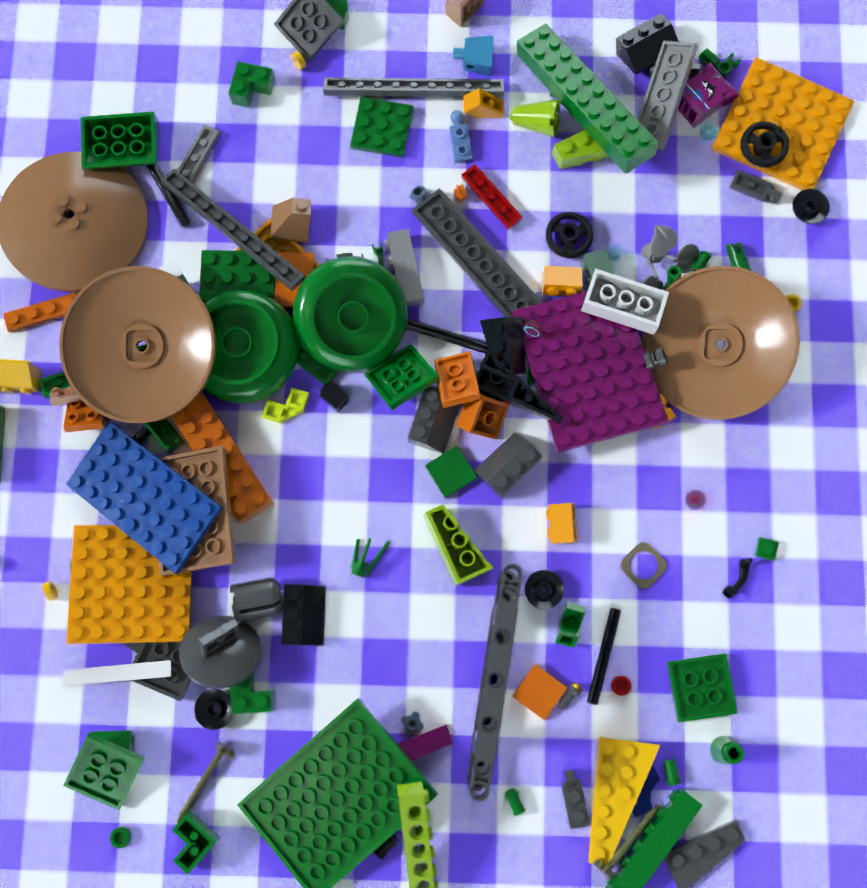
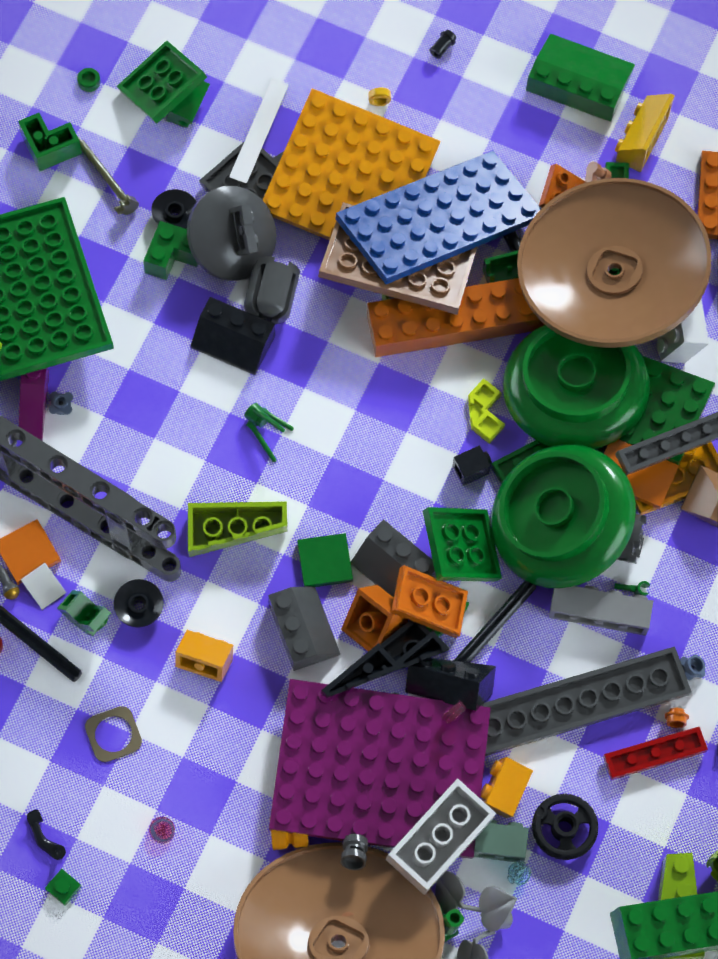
camera: 110 degrees right, 10 degrees down
none -> white sticker [21,563,67,610]

